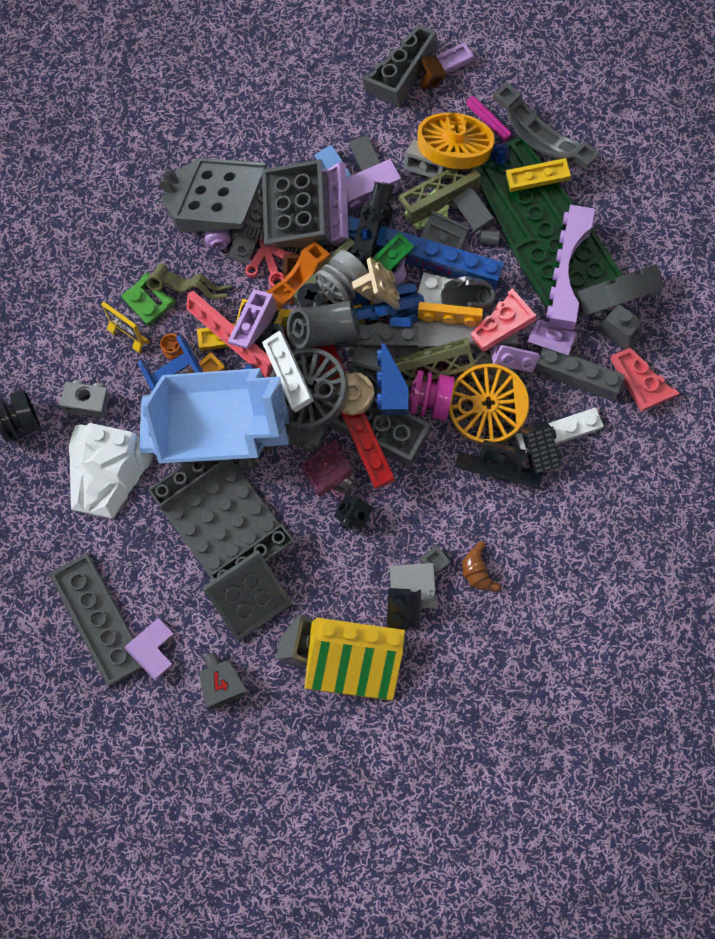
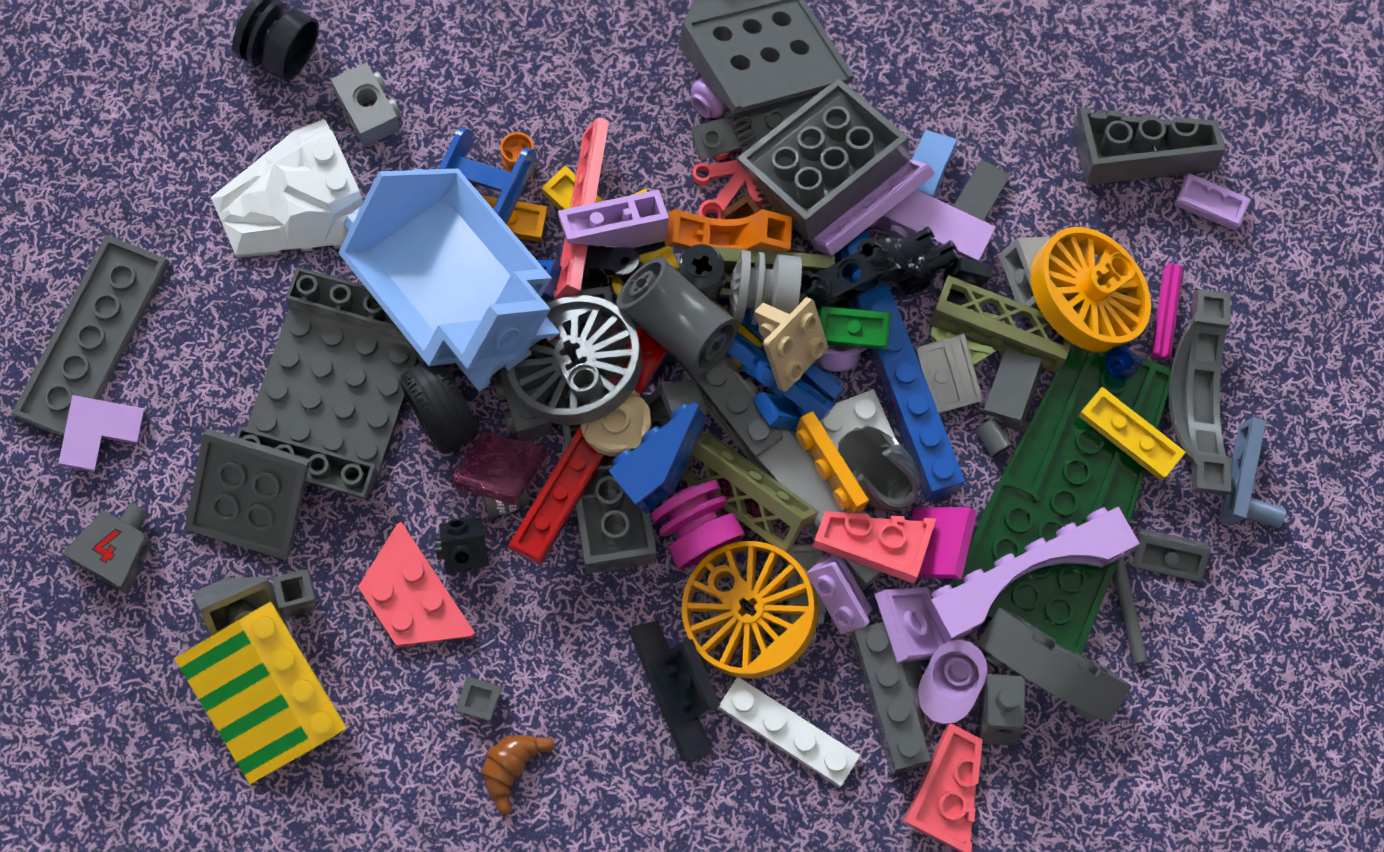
camera: 40 degrees right, 0 degrees up
yellow flag [101,302,150,354] -> none
bright green plate [121,273,176,326] -> none
olive flag [146,263,232,299] -> none
white plate [262,331,314,412] -> none
black plate [387,588,421,630] -> none
light grey hinge [389,563,436,608] -> none
reddish brown panel [419,56,447,89] -> none
black brick [521,421,562,474] -> none
none -> dark grey leg [272,569,317,616]
none -> coral wing [358,522,476,648]
none -> black tyre [399,362,479,454]
none -> dark pink tile [911,507,977,579]
none -> lavender piece [918,639,988,724]
none -> black bracket [942,257,993,306]
none -> dark grey bar [1113,558,1148,665]
none -> dark grey slope [1132,528,1211,583]
none -> sand blue piece [1219,417,1286,528]

